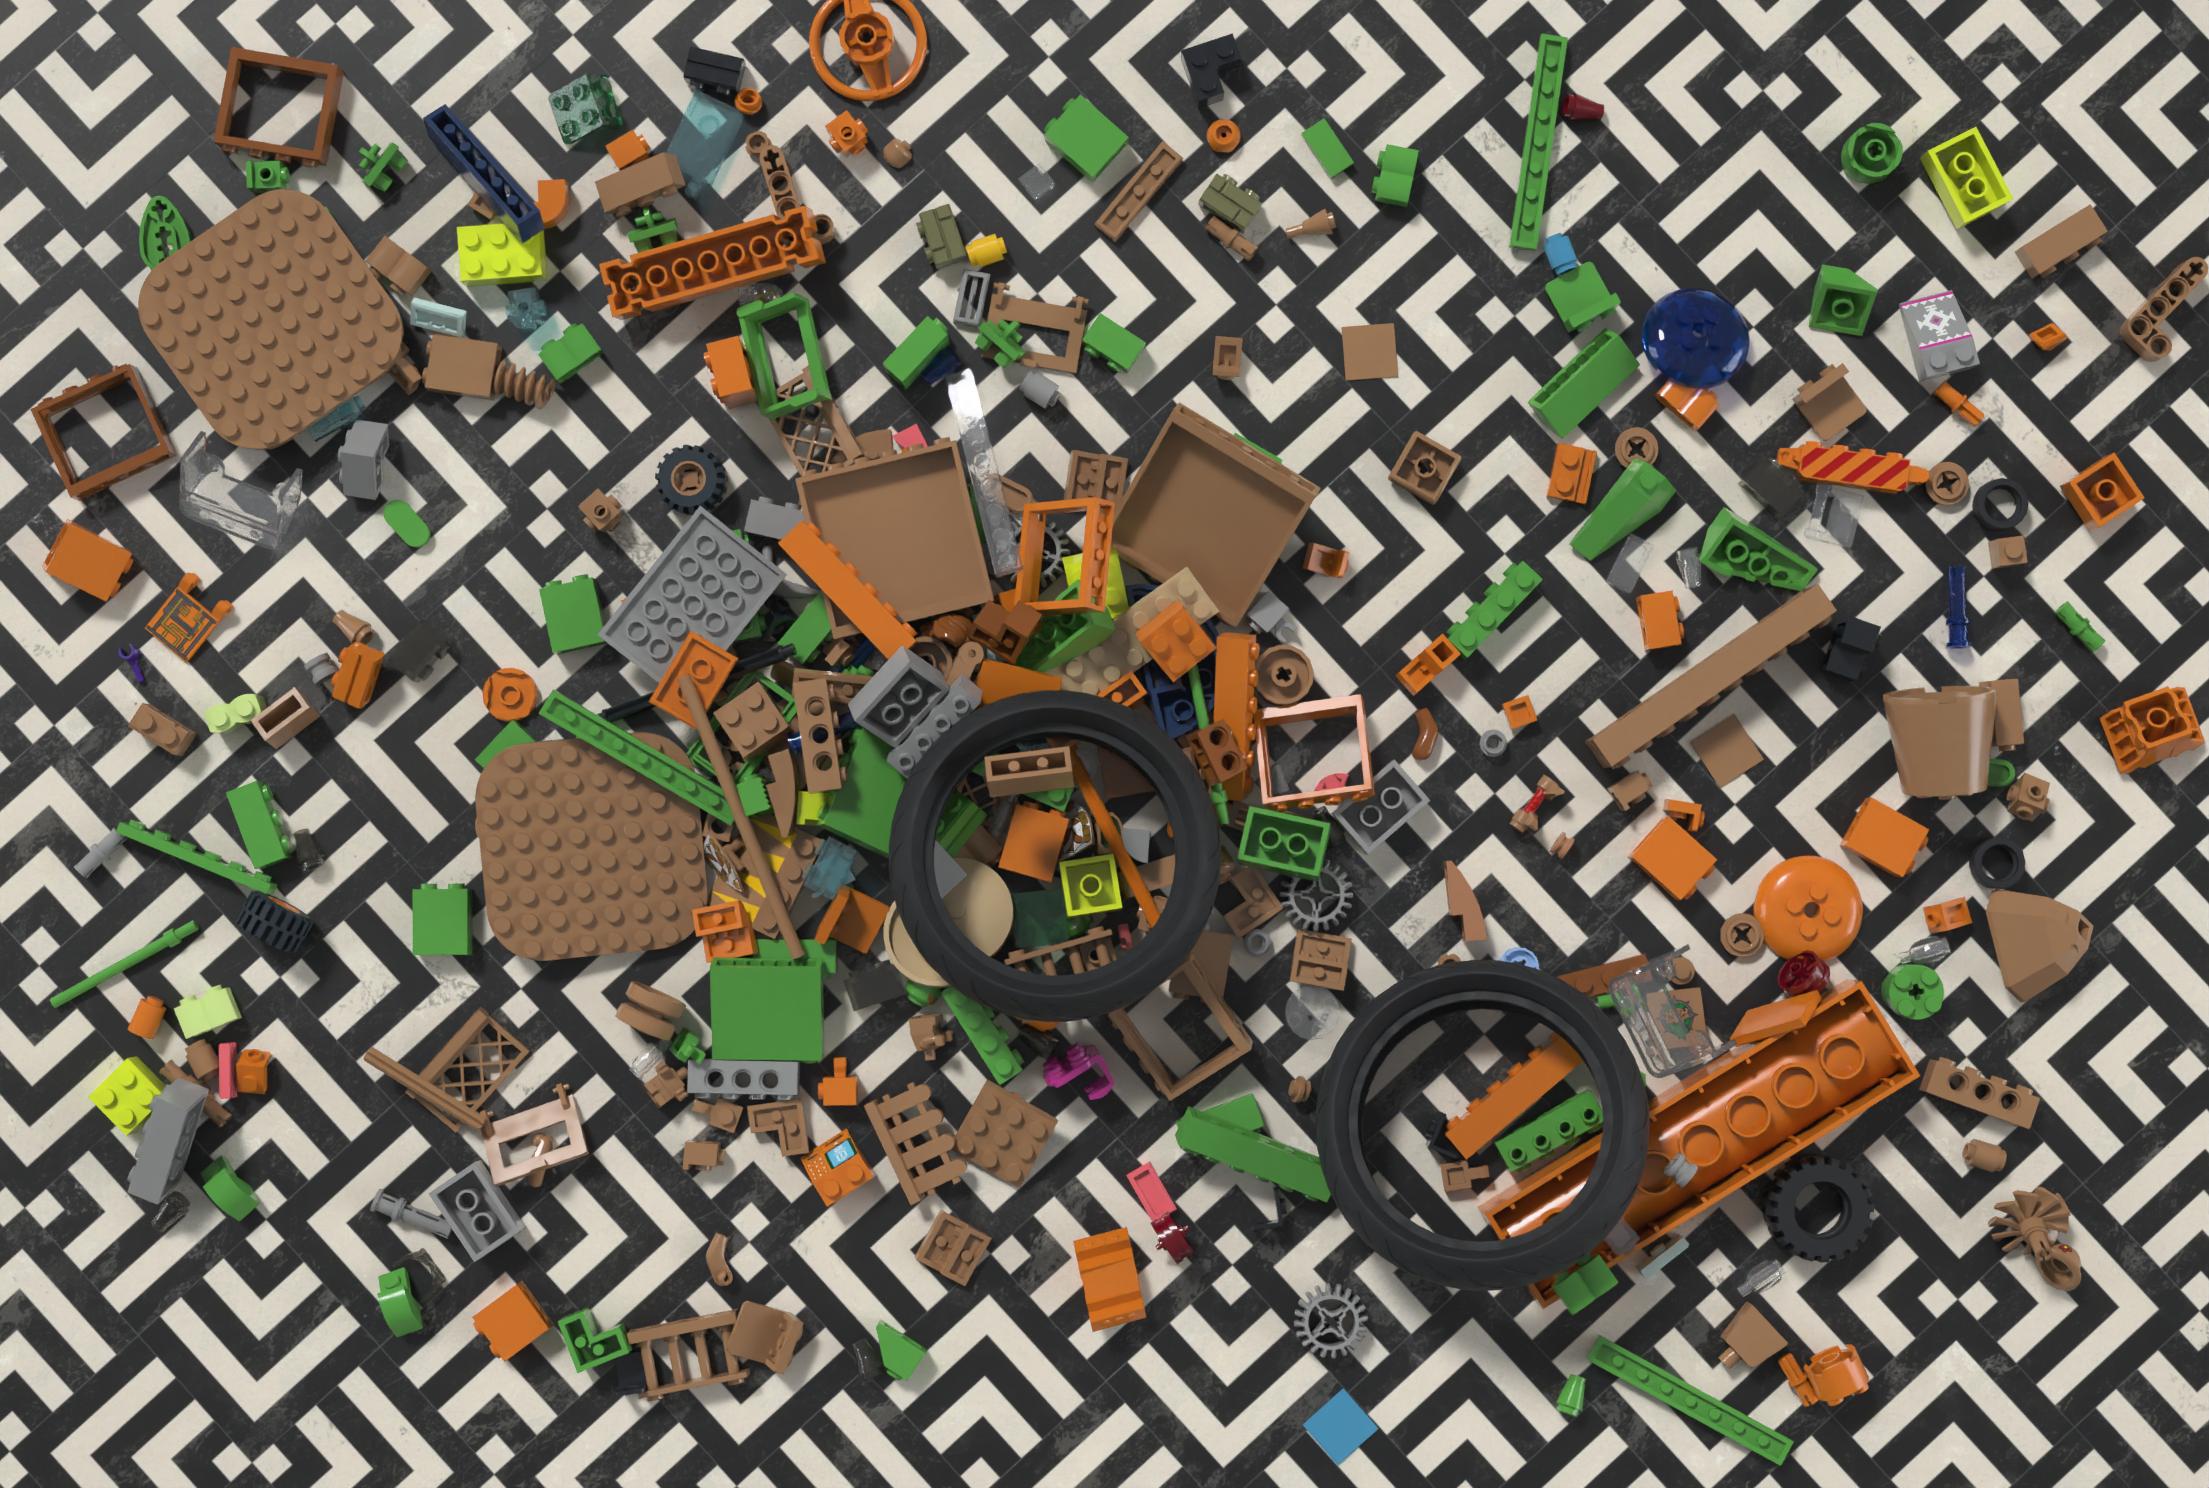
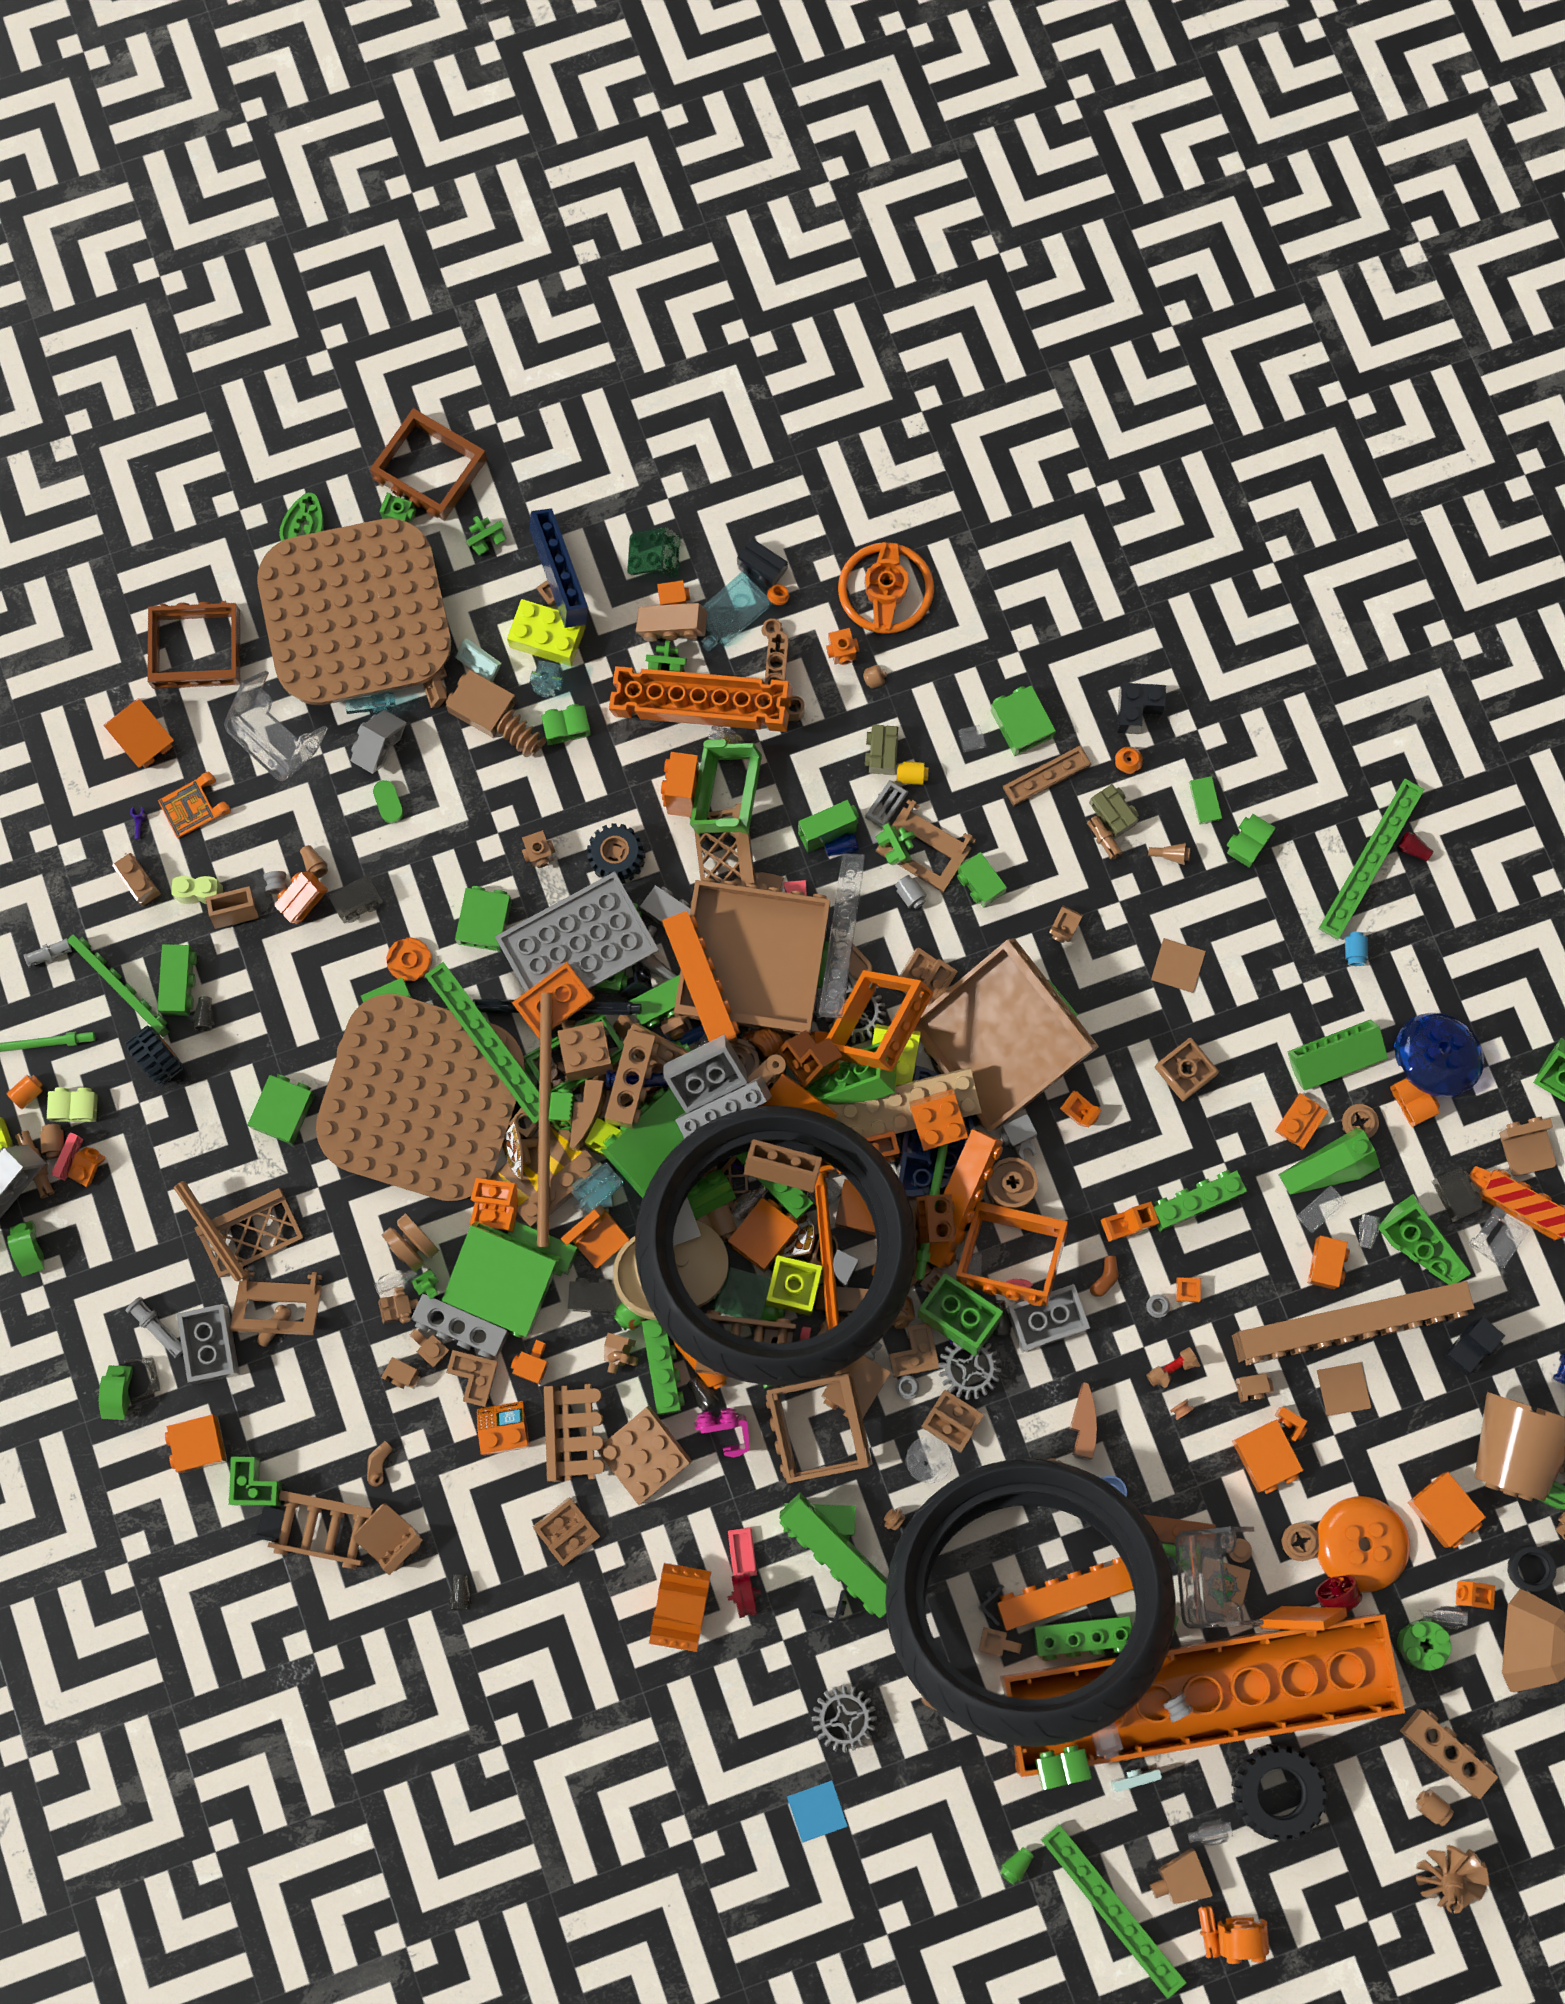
camera: 25 degrees right, 10 degrees down
medium nougat brick [365,236,432,296] -> none
orange brick [533,179,570,229] -> none
bright green slope [876,1320,927,1381] -> none
bright green bracket [1545,262,1621,333] -> none
medium nougat hat [2035,1244,2081,1291] -> none

